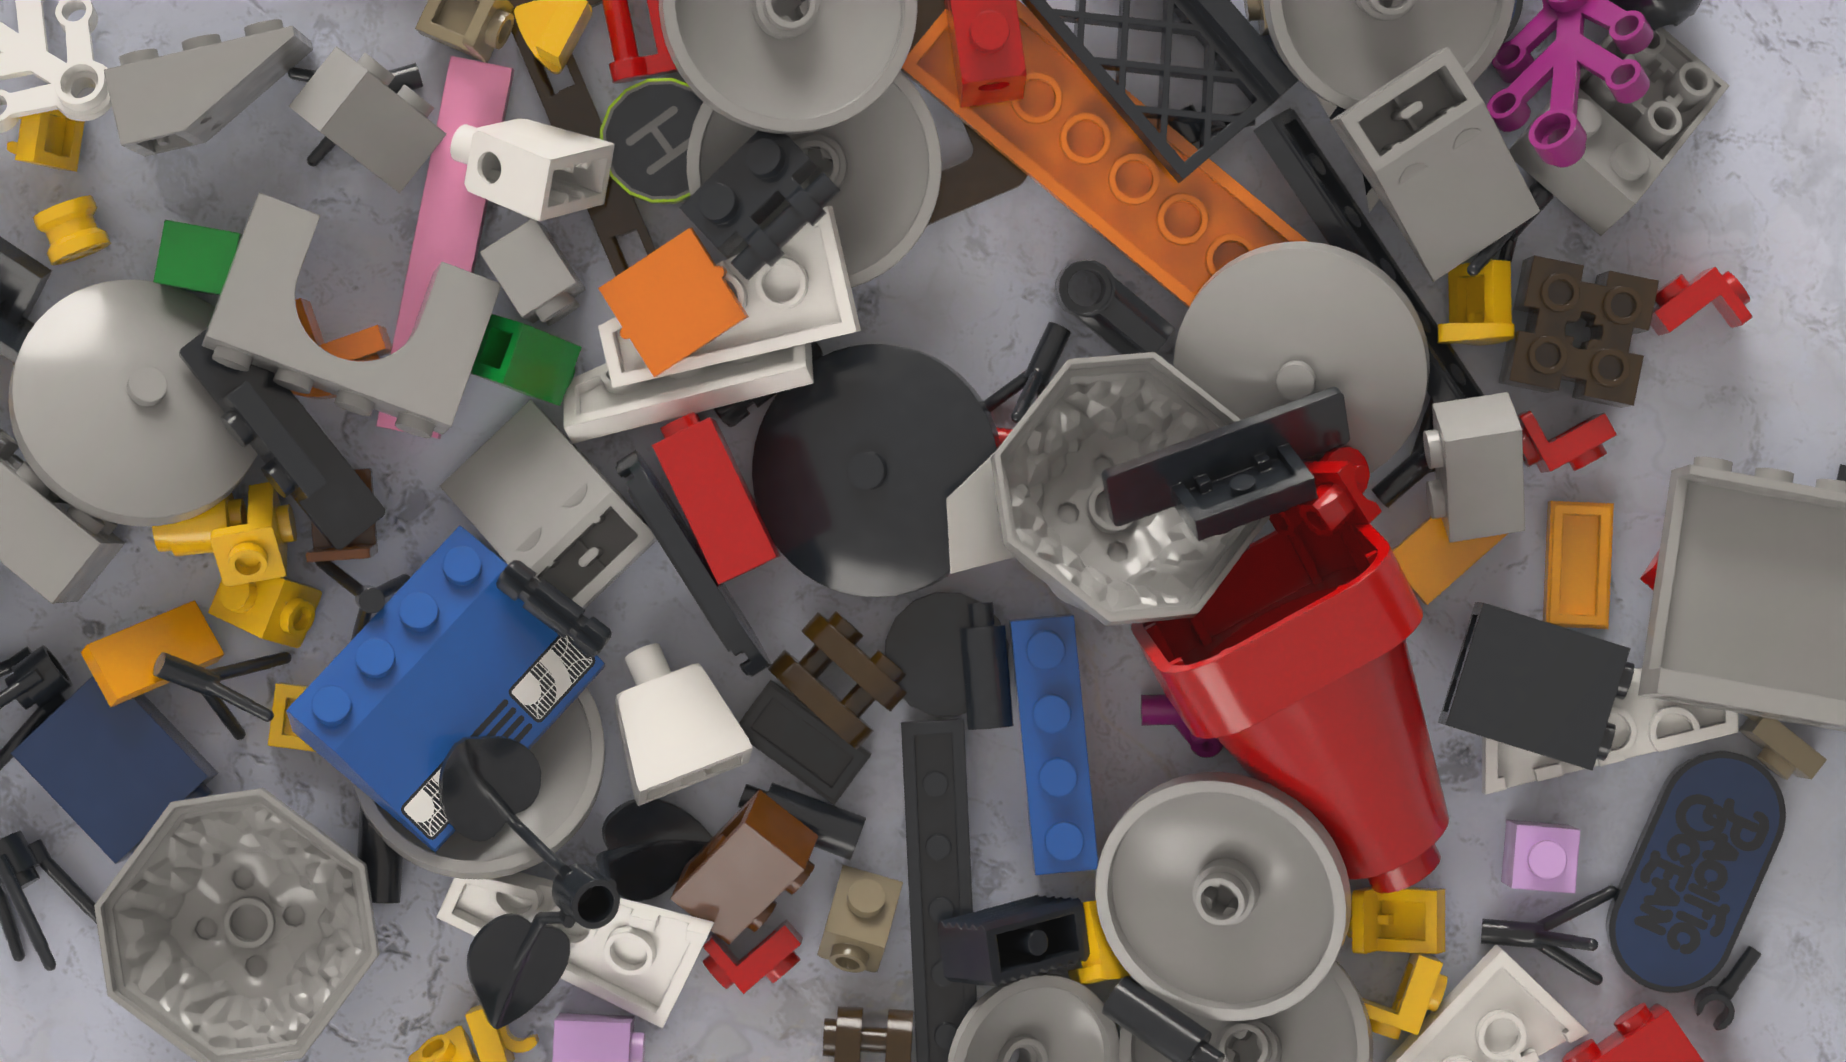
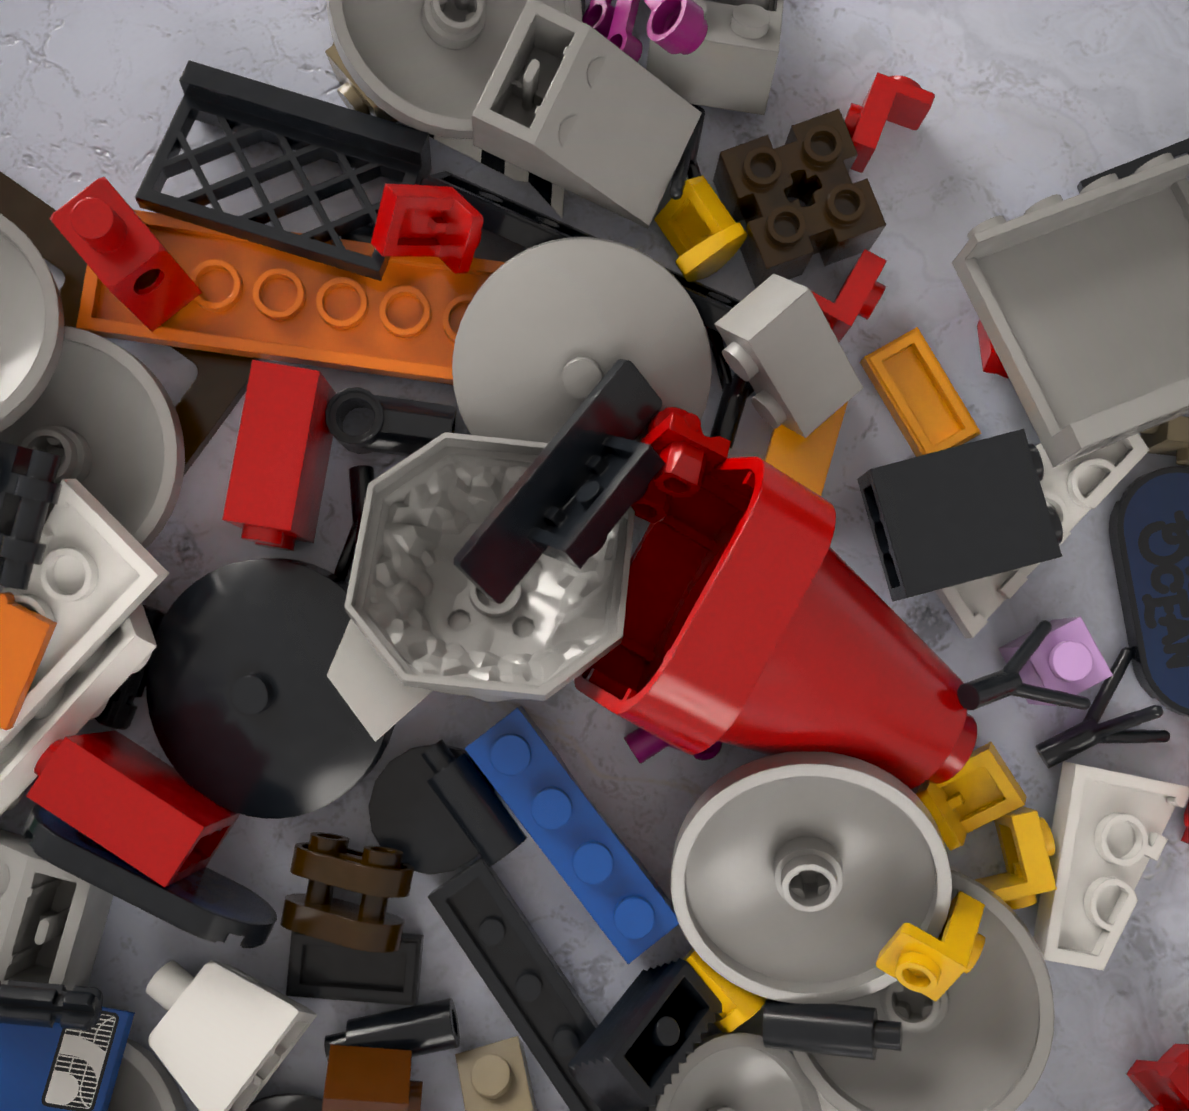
camera: 30 degrees left, 5 degrees down
none -> red brick [222,360,336,551]
none -> red bracket [371,183,483,274]
none -> yellow bracket [876,891,985,1002]
none -> black plant [957,620,1091,710]

